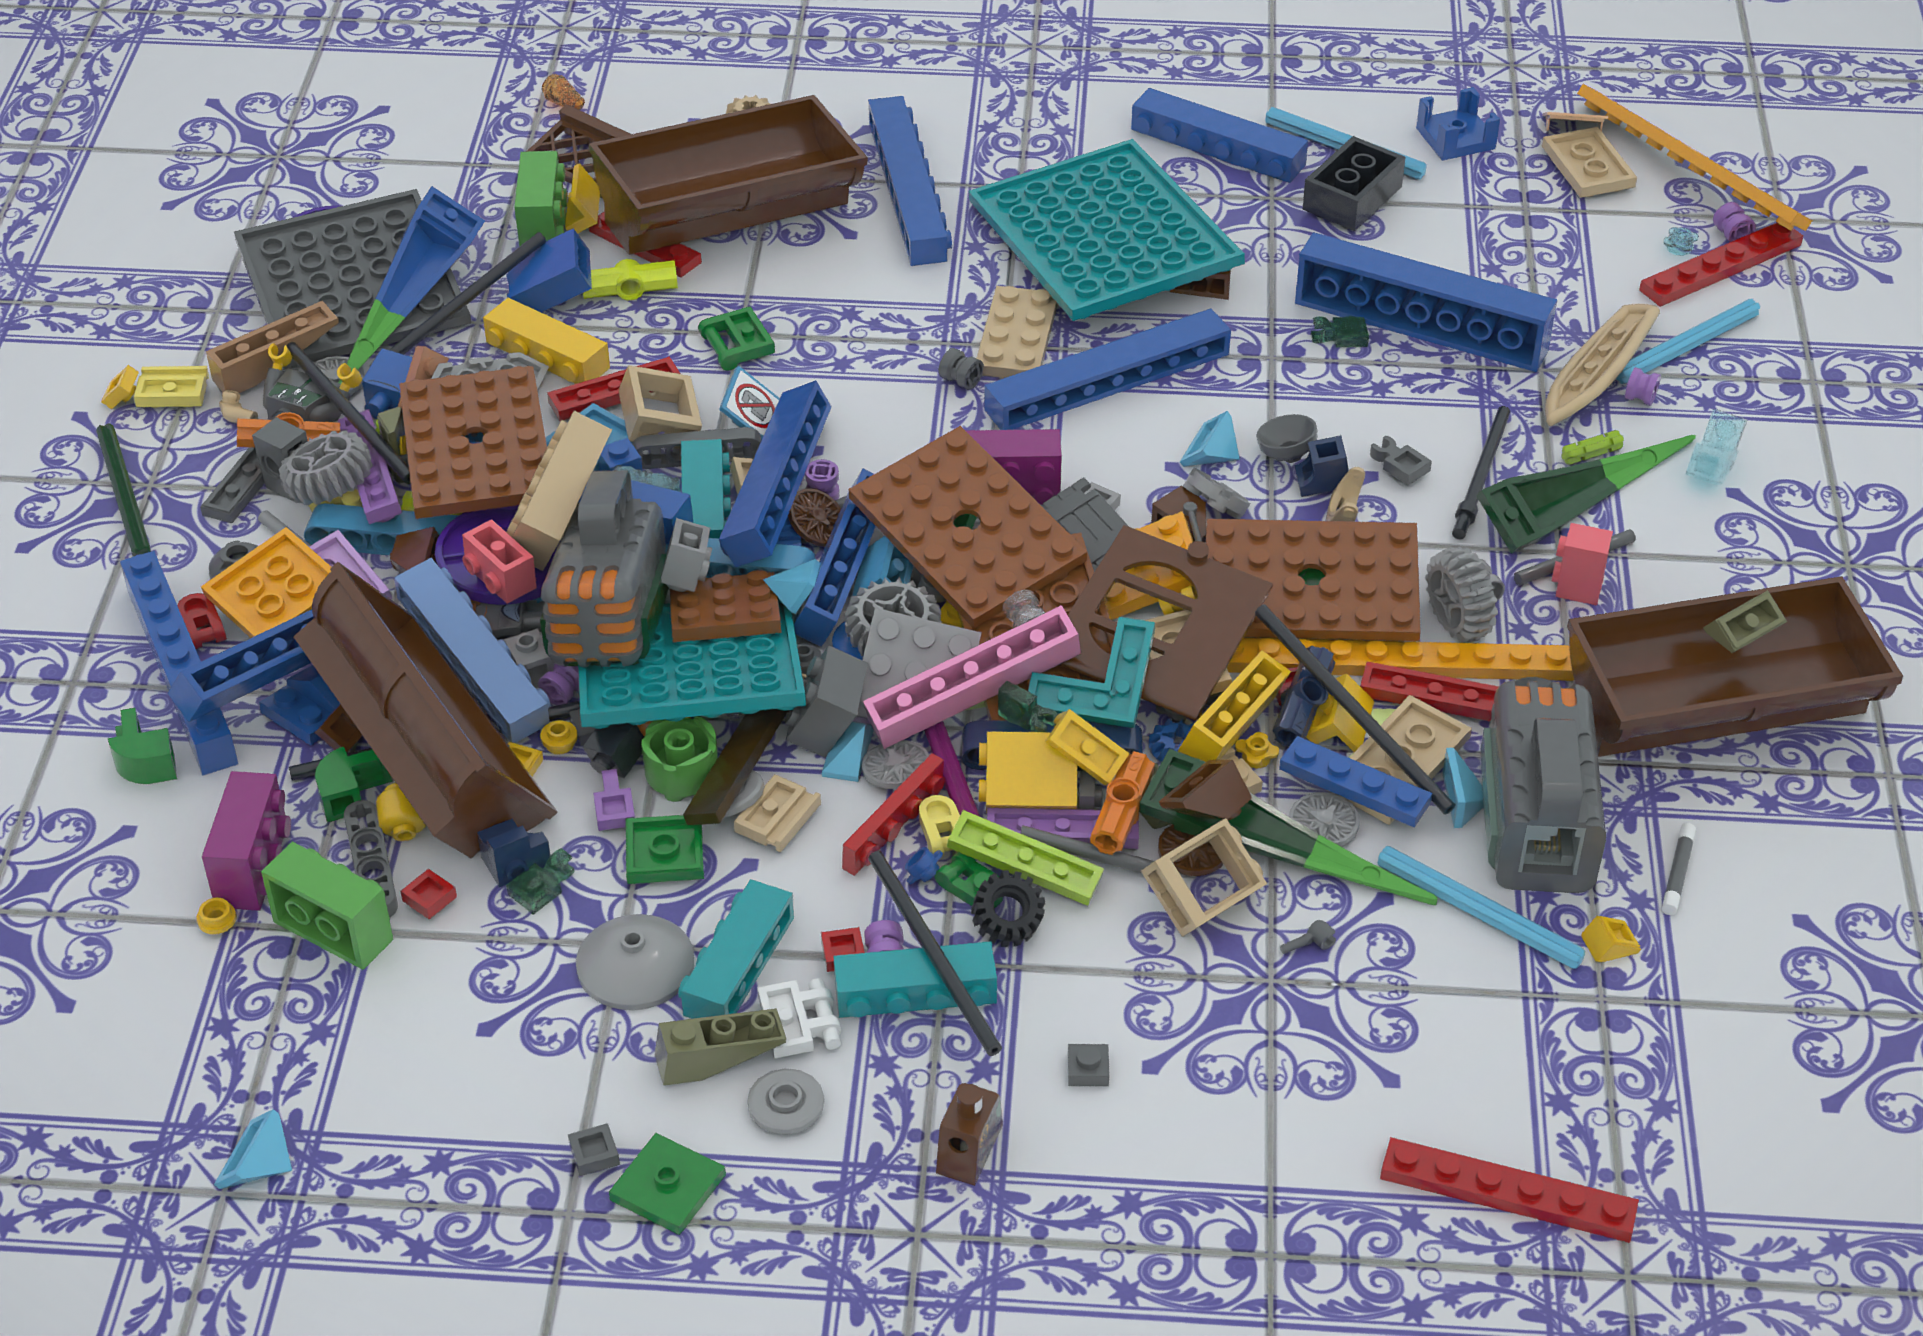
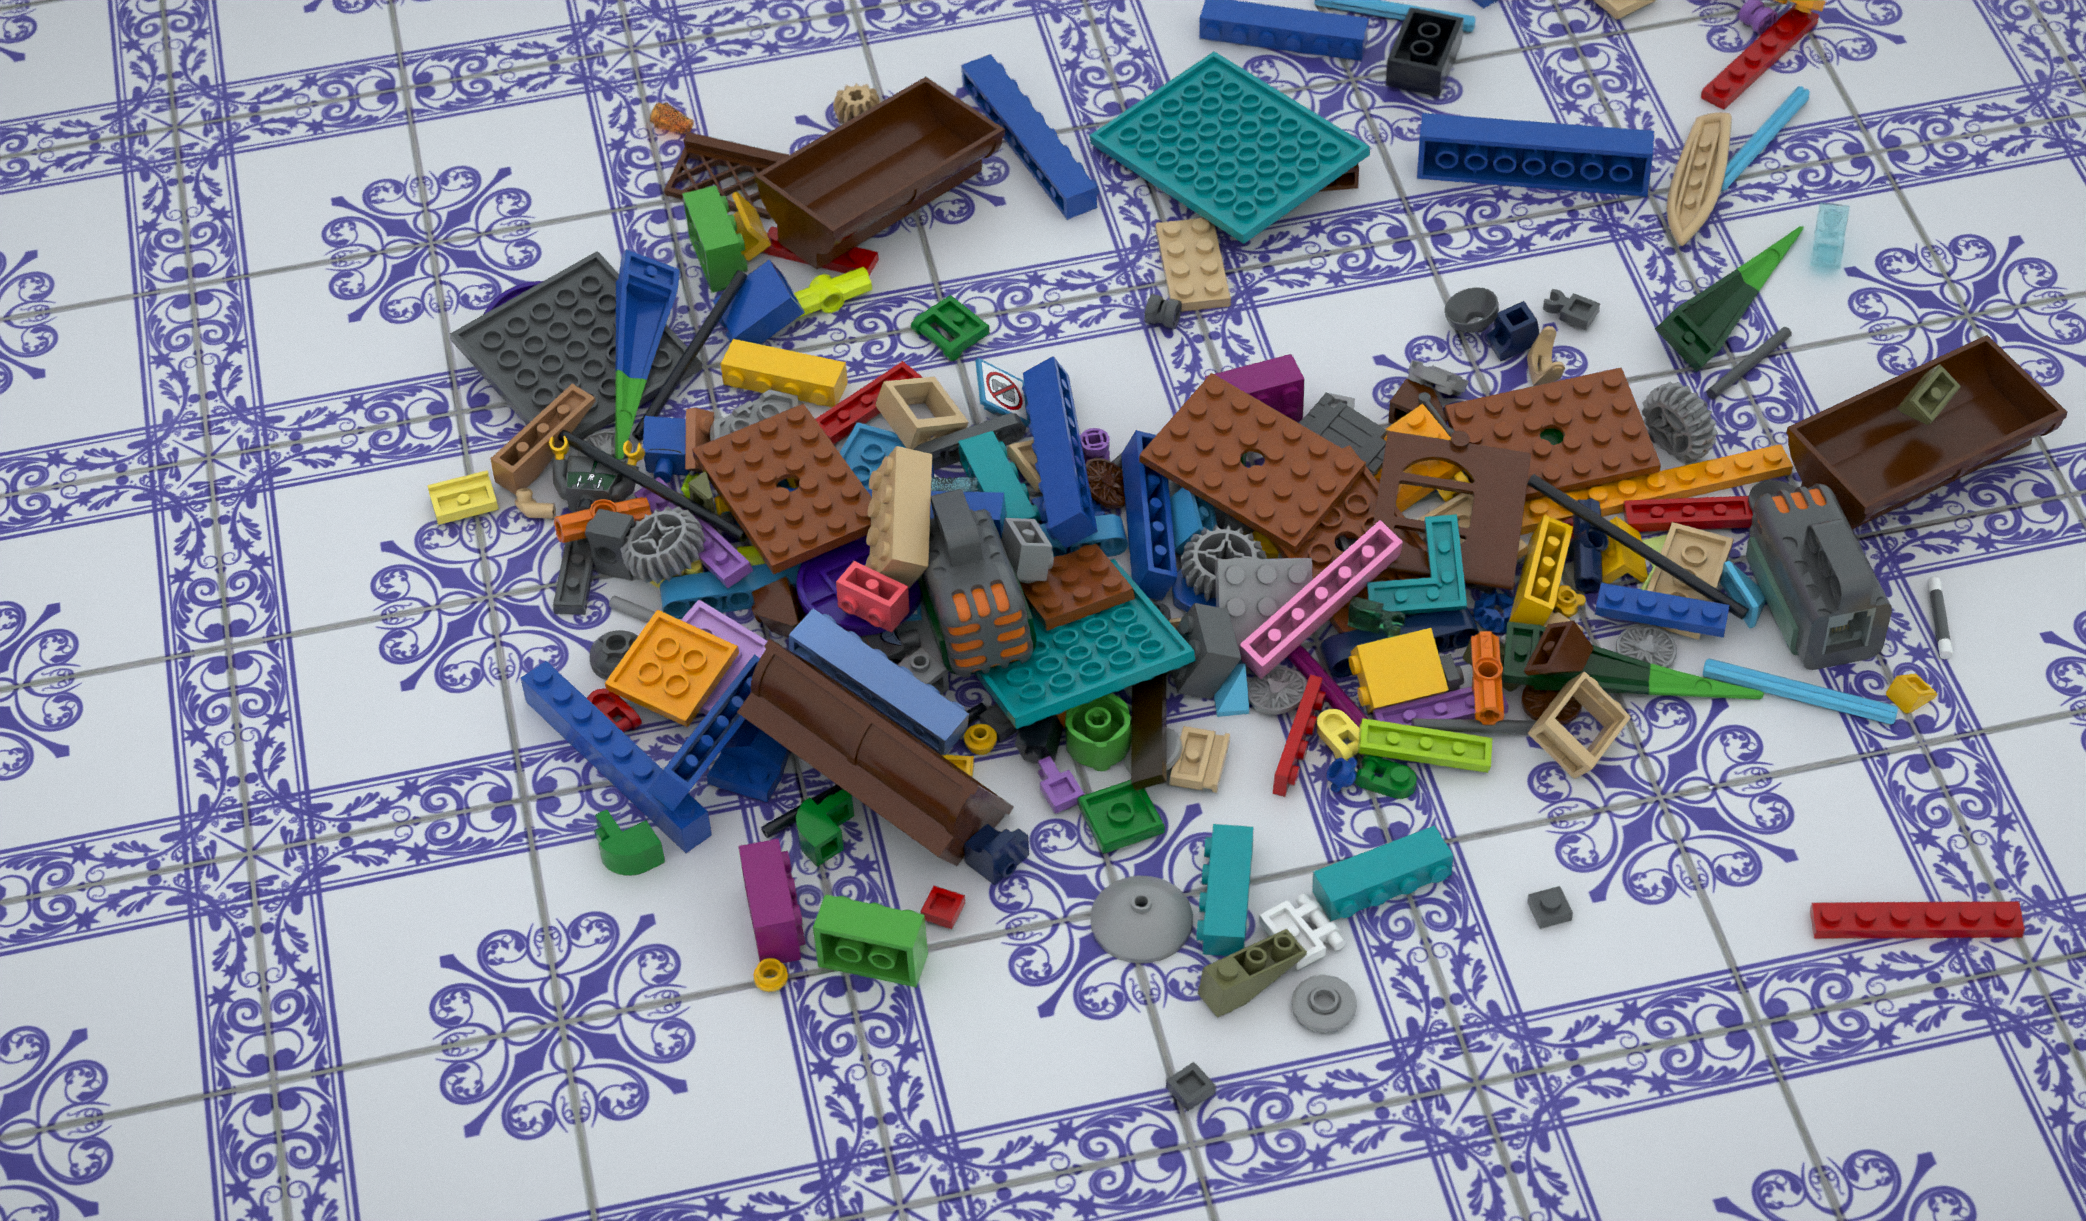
camera: 15 degrees left, 5 degrees up
dark green axle [96,423,151,557] -> none
yellow plate [101,365,139,409] -> none
medium azure slope [214,1109,292,1189] -> none
reddish brown plate [315,704,362,753] -> none
dark grey beam [344,800,398,917] -> none
yellow head [376,783,426,841] -> none
clear green plate [506,848,575,915] -> none
medium lavender wheel [538,664,579,706] -> none
green plate [609,1133,726,1235] -> none
medium azure slope [763,559,821,614] -> none
red plate [821,927,865,972] -> none
medium lavender wheel [864,920,904,953] -> none
black piece [868,851,1002,1056] -> none
reddish brown torso [936,1083,1003,1186] -> none
black tyre [971,870,1045,947] -> none
blue brick [984,308,1231,430] -> none
clear wheel [1003,590,1046,628] -> none
yellow panel [1045,709,1129,785] -> none
medium azure slope [1180,411,1240,467] -> none
dark grey hand [1280,920,1336,954] -> none
plate [1310,316,1369,347] -> none
black bar [1452,406,1511,539] -> none
coral brick [1552,523,1613,605] -> none
lime axle [1561,430,1624,465] -> none
medium lavender wheel [1625,367,1661,406] -> none
clear light blue plate [1663,227,1699,256] -> none

